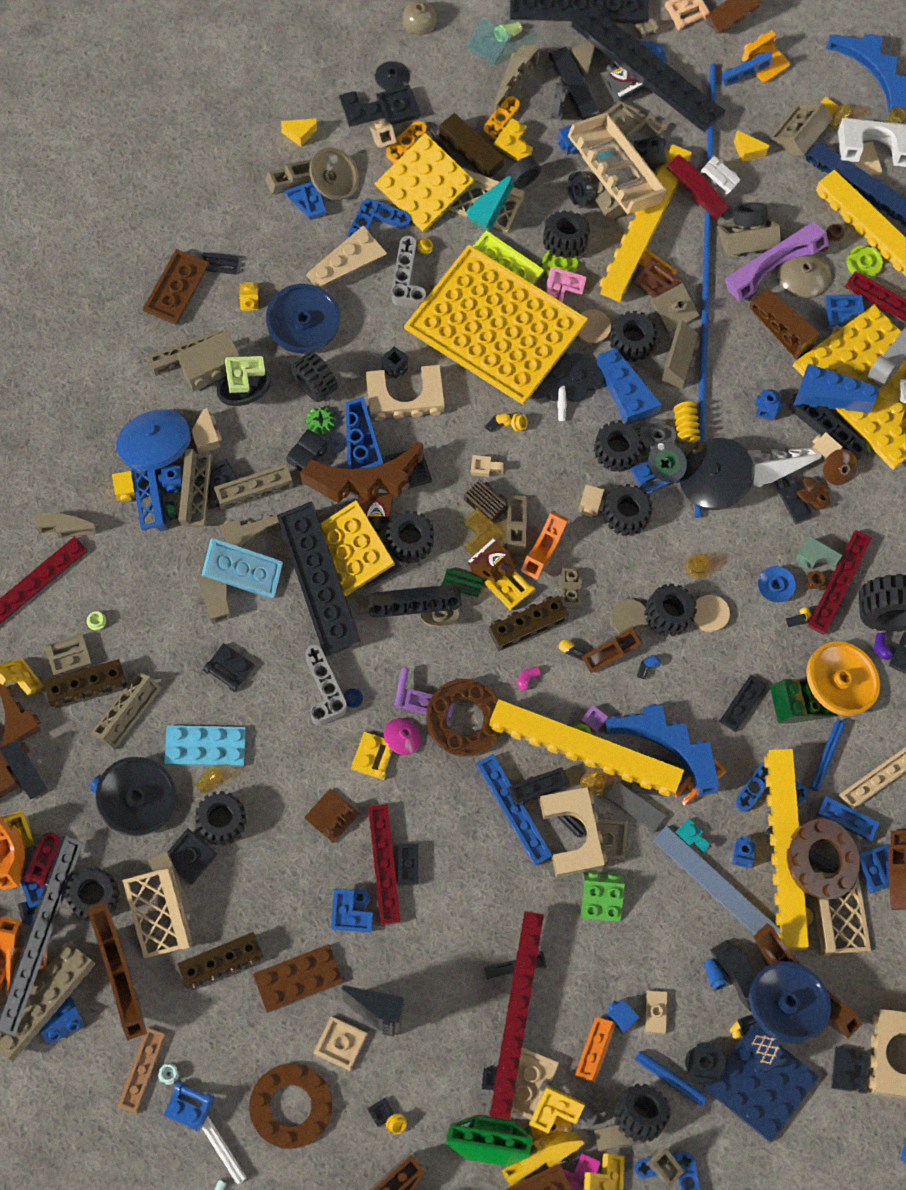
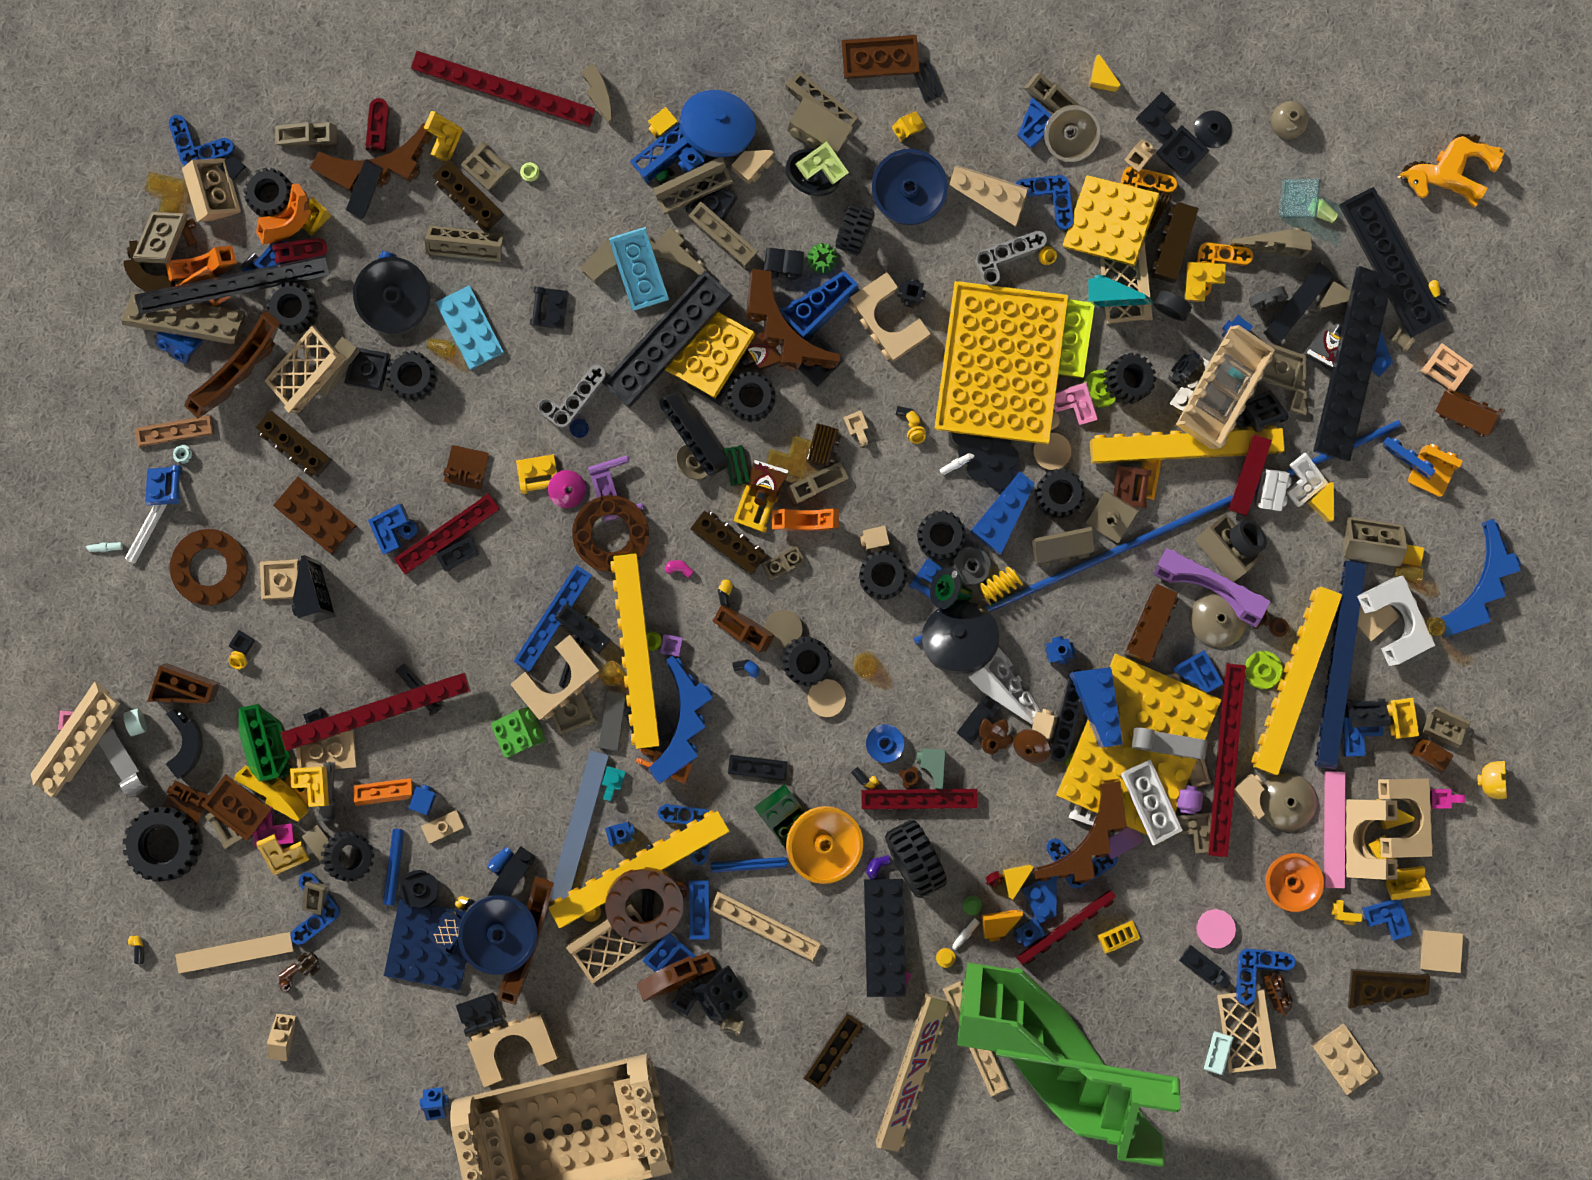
camera: 65 degrees right, 15 degrees up
none -> white plate [1286,453,1328,507]

